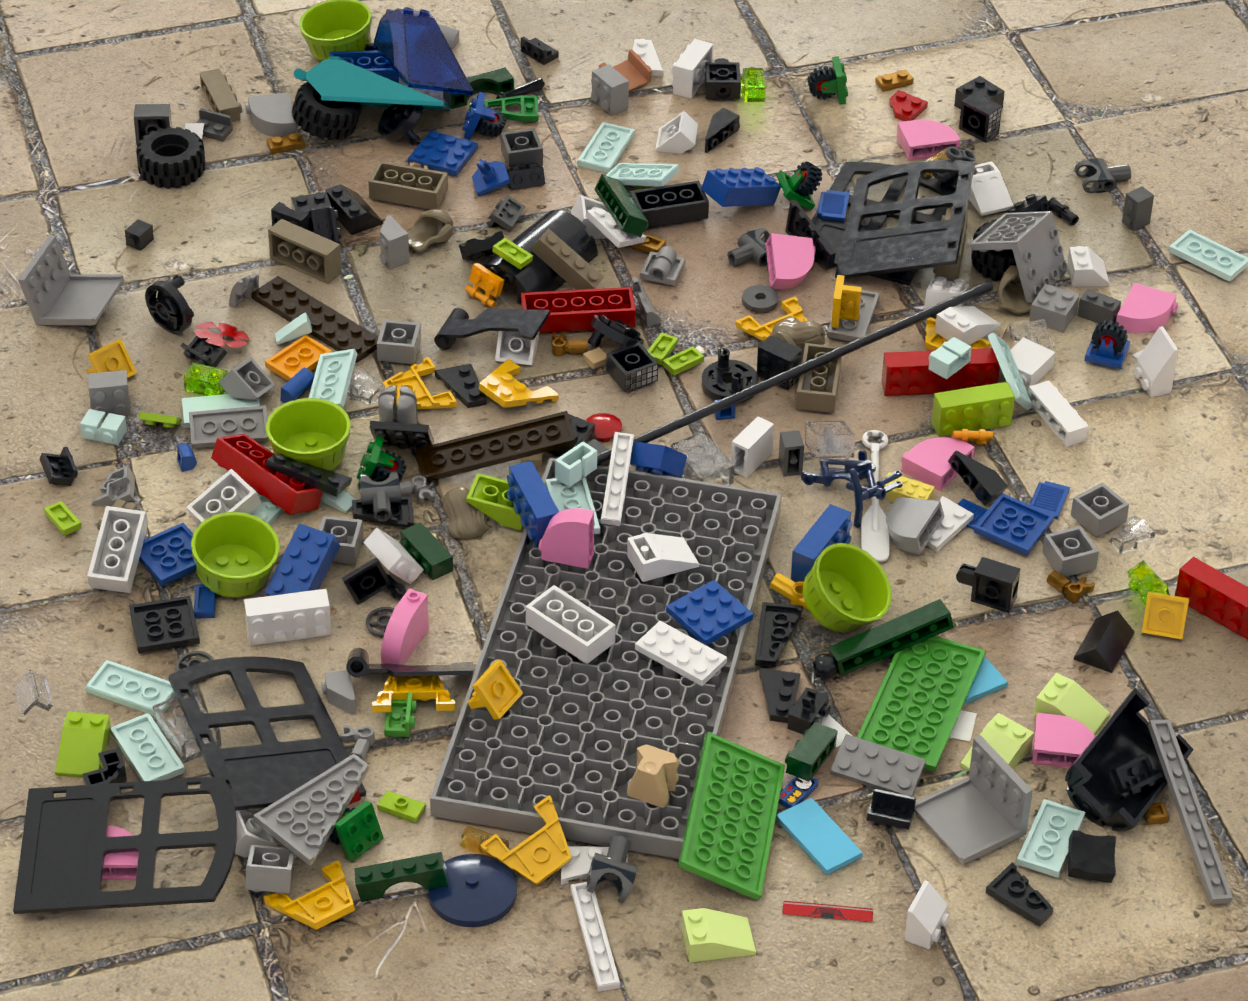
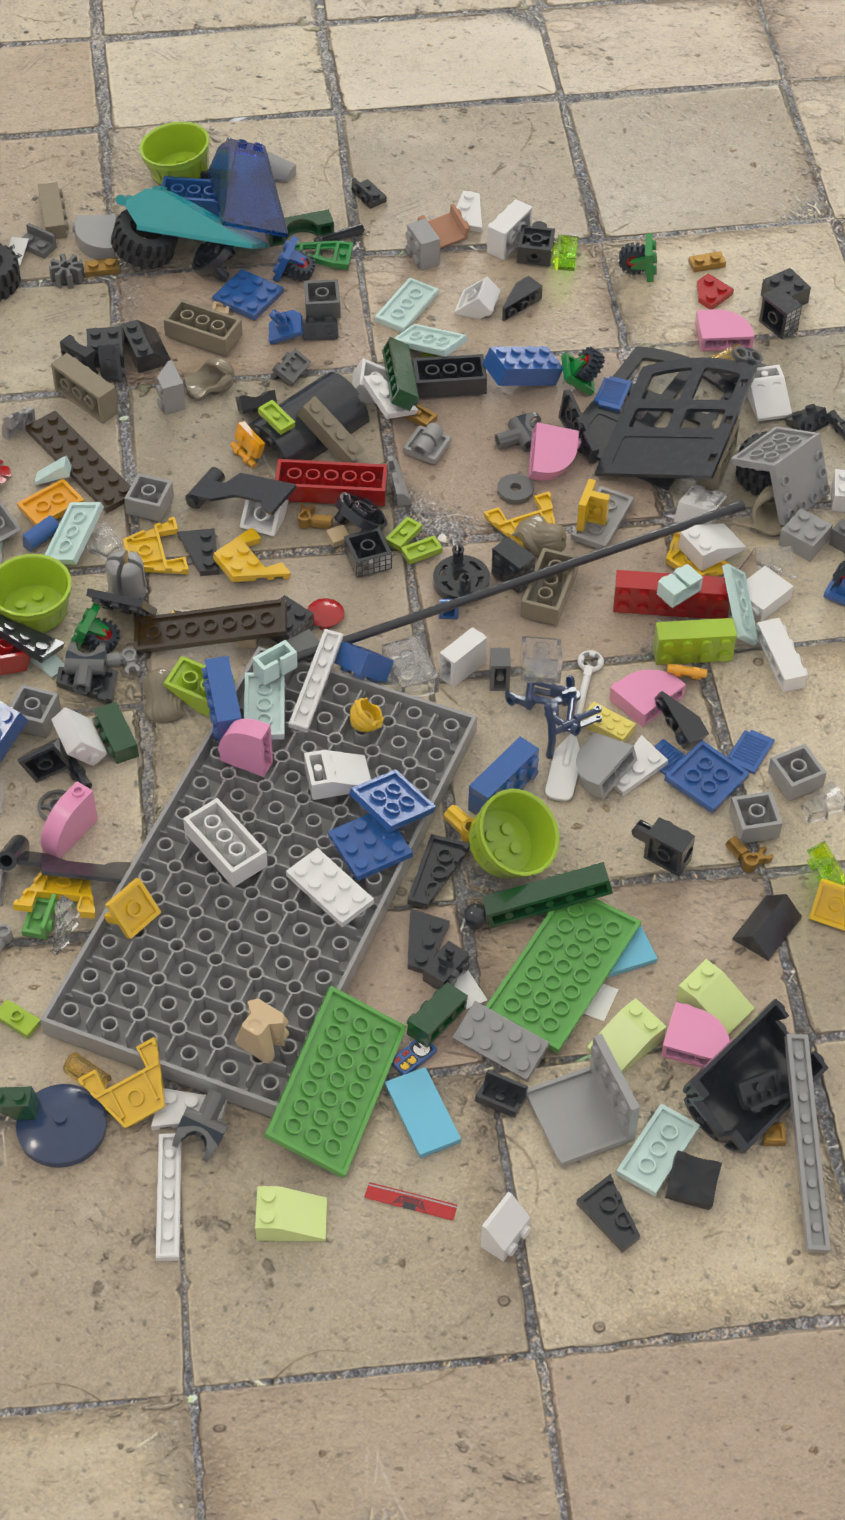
camera: 10 degrees right, 10 degrees up
none -> dark grey gear [49,254,85,289]
none -> clear slope [53,895,80,955]
none -> blue plate [349,769,436,832]
none -> yellow hair [350,698,384,732]

